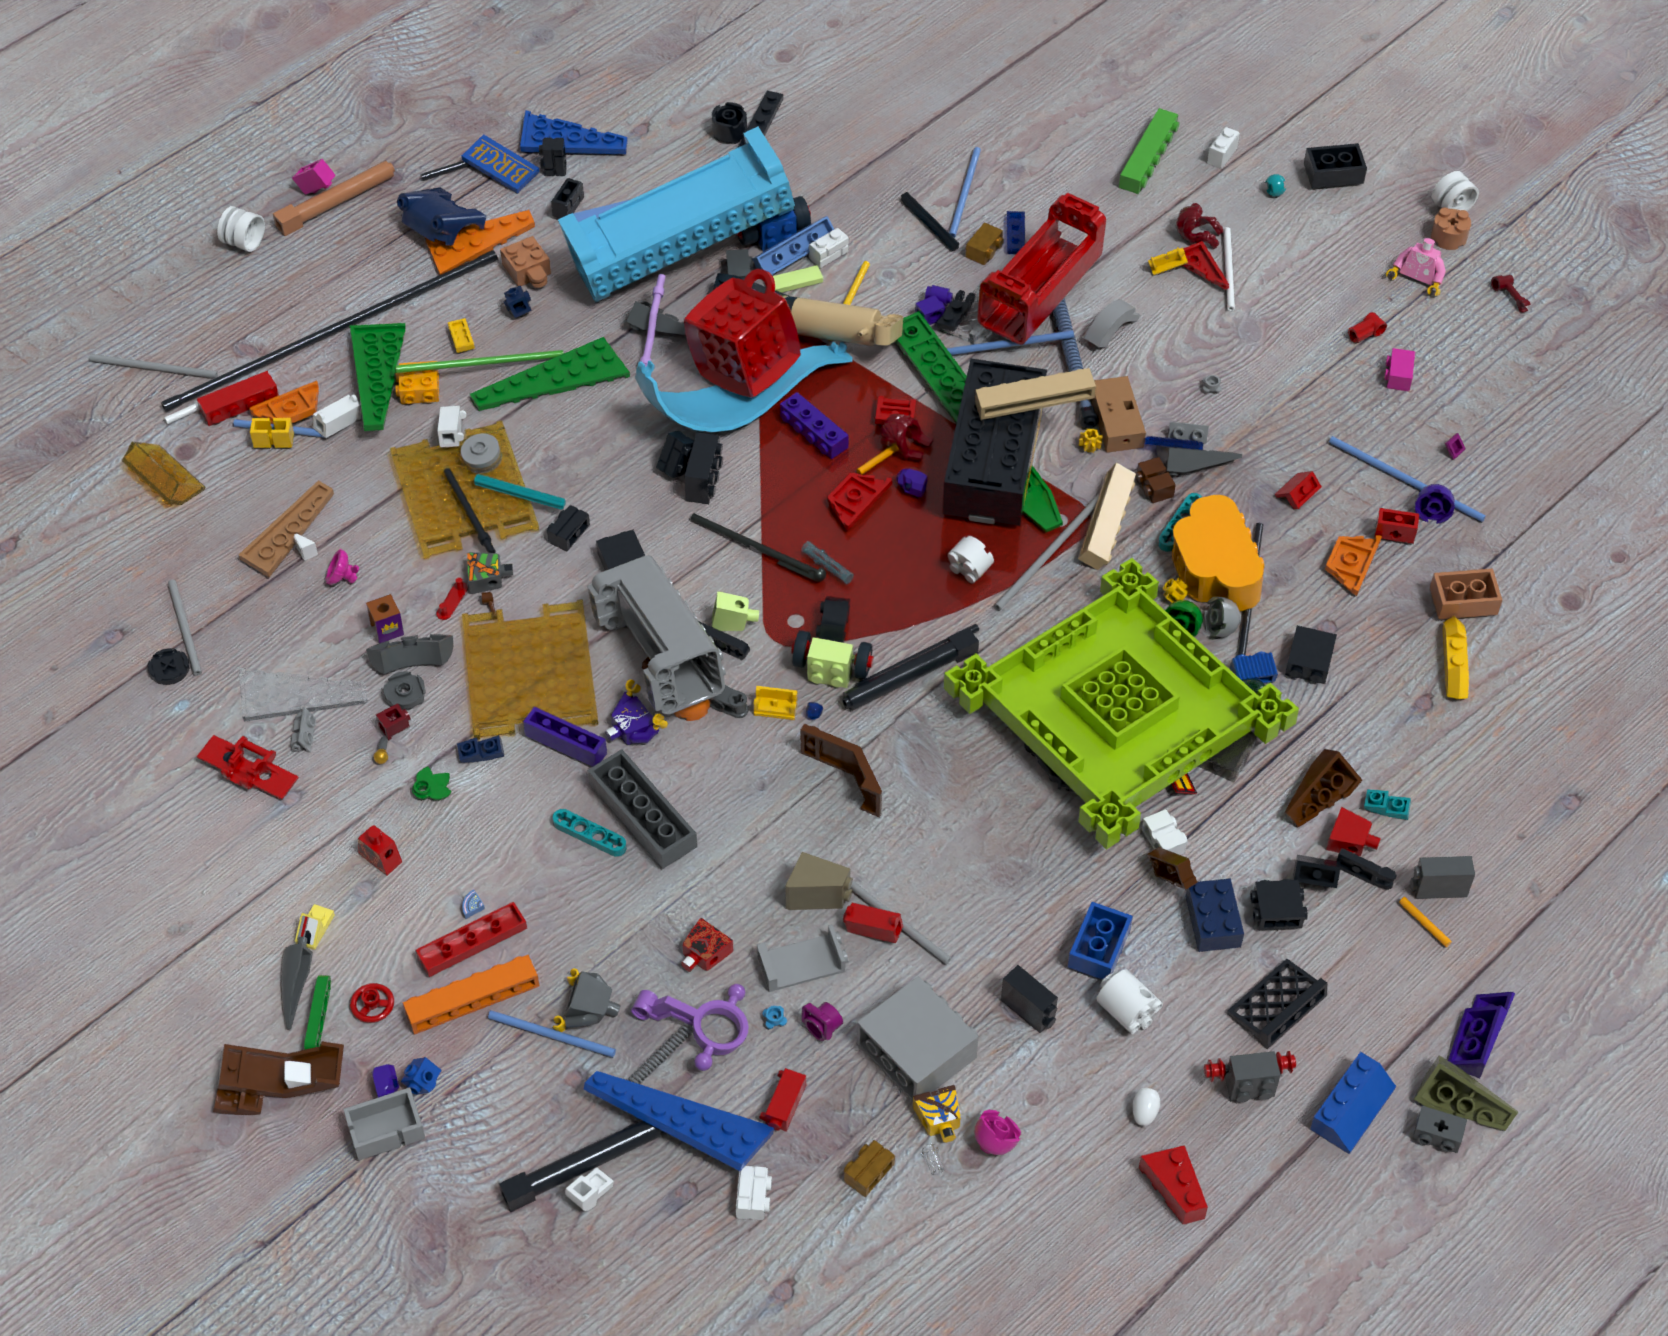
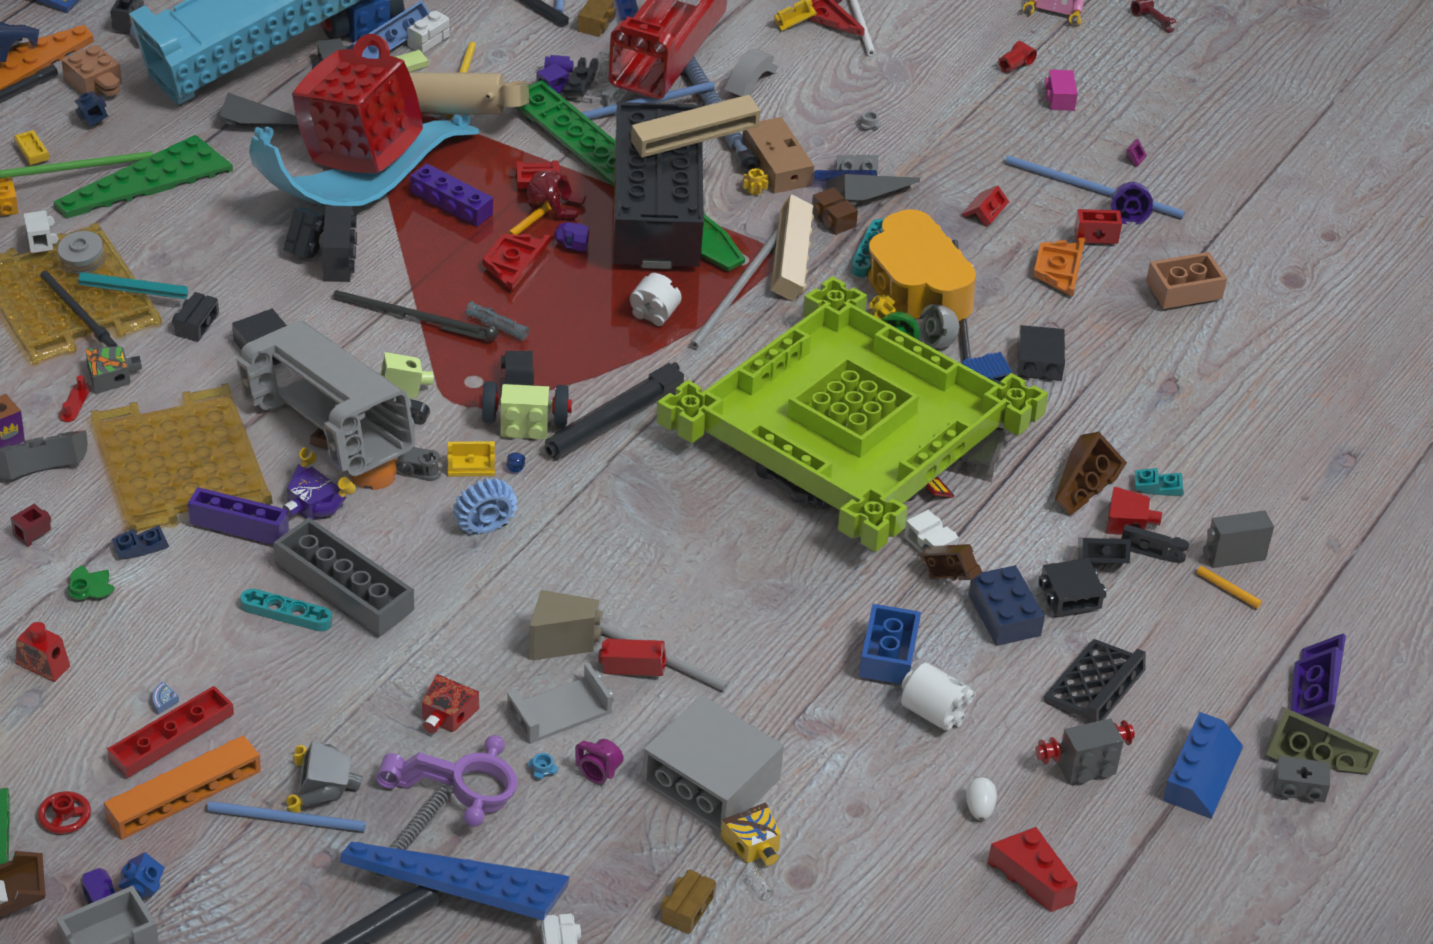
camera: 15 degrees left, 10 degrees down
pearl gold piece [373,736,388,764] -> none
dark grey plate [383,671,426,709] -> none
reddish brown hand [482,592,497,618] -> none
lavender bar [640,274,666,367] -> none
red brick [759,1068,806,1132] -> none
reddish brown windscreen [800,724,882,818] -> none
dark pink cylinder [974,1109,1021,1155] -> none
black brick [1001,965,1058,1033] -> none
yellow brick [1442,616,1469,699] -> none
none -> light blue gear [453,477,518,535]

